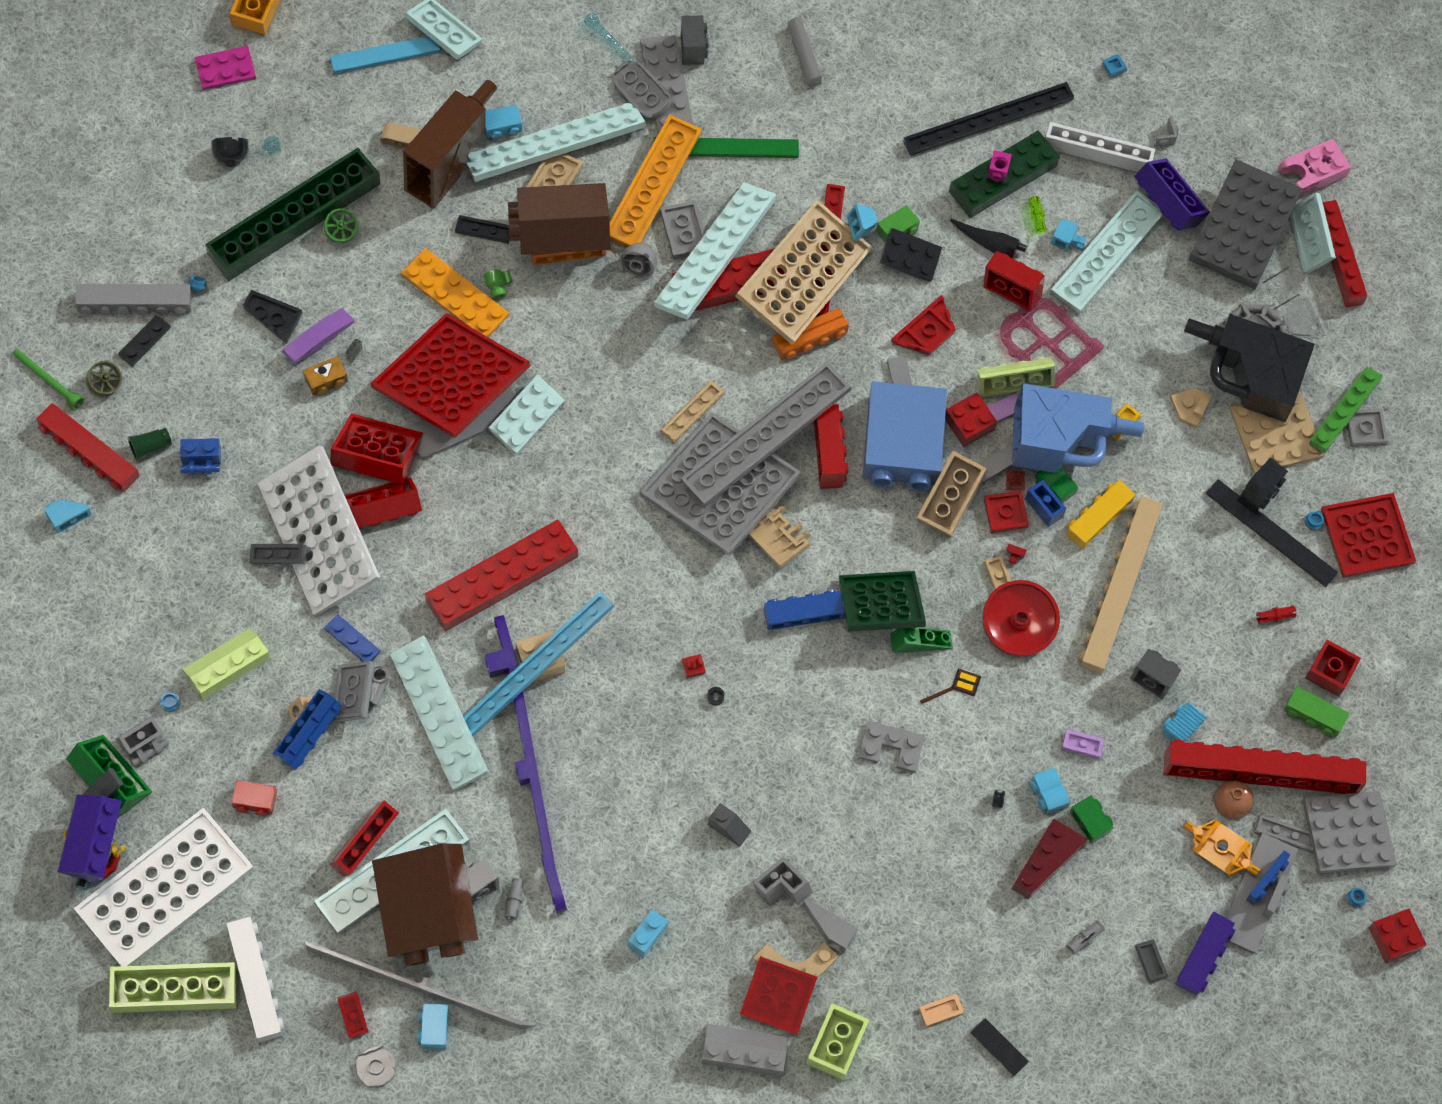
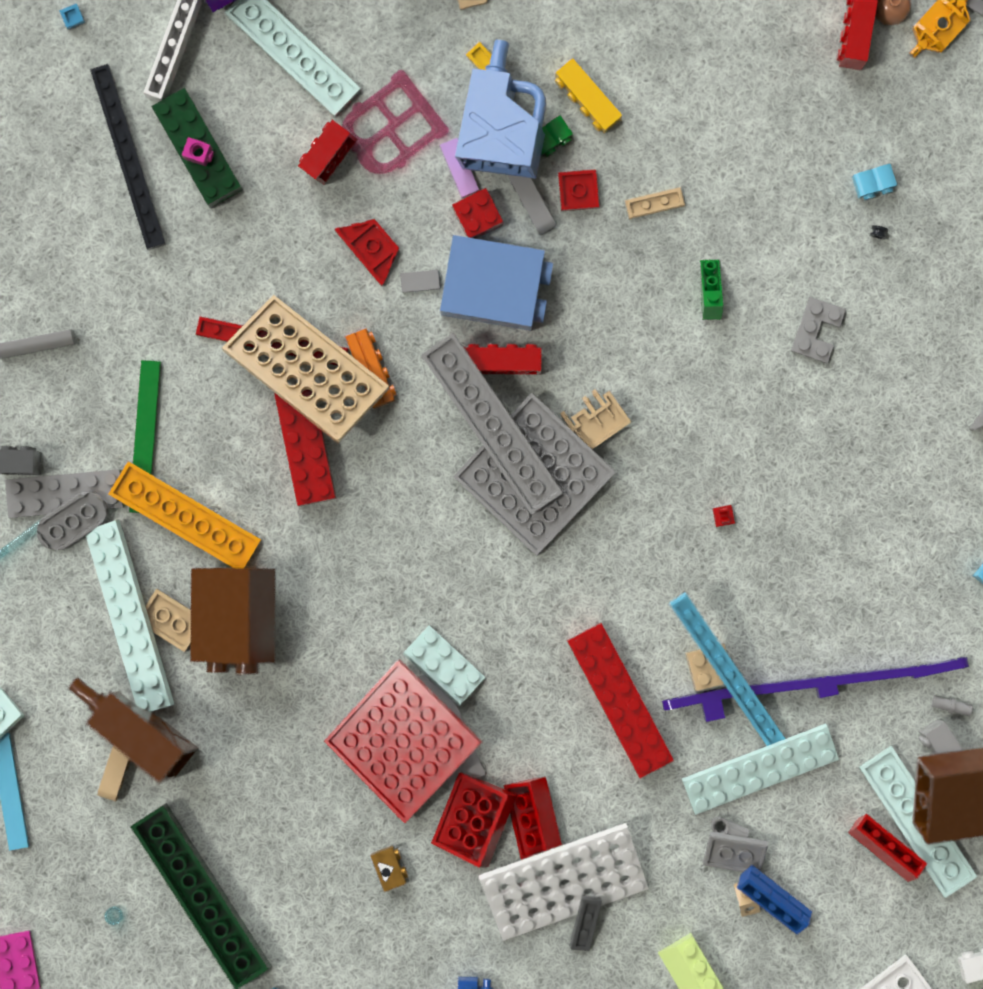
camera: 75 degrees left, 20 degrees up
black cylinder [211,137,248,167] -> none
brick [231,780,277,816] -> none
black wing [243,290,303,344] -> none
medium lavender slope [282,308,354,364] -> none
bright green wheel [324,208,358,243] -> none
blue plate [324,614,381,662] -> none
clear smoke tile [346,339,362,363] -> none
light orange plate [401,248,510,337] -> none
black tile [455,215,510,244] -> none
bright green piece [484,269,513,300] -> none
medium azure brick [485,104,522,139] -> none
light grey cylinder [619,243,657,280] -> none
light aqua plate [654,182,776,320] -> none
light grey plate [660,201,705,259] -> none
tan tile [660,380,725,444] -> none
black bush [707,687,725,706] -> none
dark grey slope [708,803,751,847] -> none
light grey brick [753,857,813,905] -> none
blue brick [764,590,845,630] -> none
dark green plate [839,571,926,632] -> none
medium azure slope [847,203,878,242] -> none
bright green brick [876,205,920,242] -> none
black plate [879,228,942,282] -> none
tan brick [917,451,987,538] -> none
piece [920,668,981,703] -> none
black piece [950,219,1028,259] -> none
yellowish green slope [977,357,1055,398] -> none
red dish [982,580,1060,657] -> none
clear red tile [1006,471,1025,491] -> none
red tile [1006,544,1027,564] -> none
dark red wedge [1012,819,1088,899] -> none
blue brick [1025,480,1067,527] -> none
clear neon green pin [1028,196,1047,233] -> none
medium azure brick [1051,219,1087,251] -> none
lavender plate [1062,729,1105,759] -> none
green brick [1069,795,1114,844] -> none
tan brick [1078,496,1163,675] -> none
dark grey brick [1130,648,1181,700] -> none
medium azure brick [1162,702,1207,742] -> none

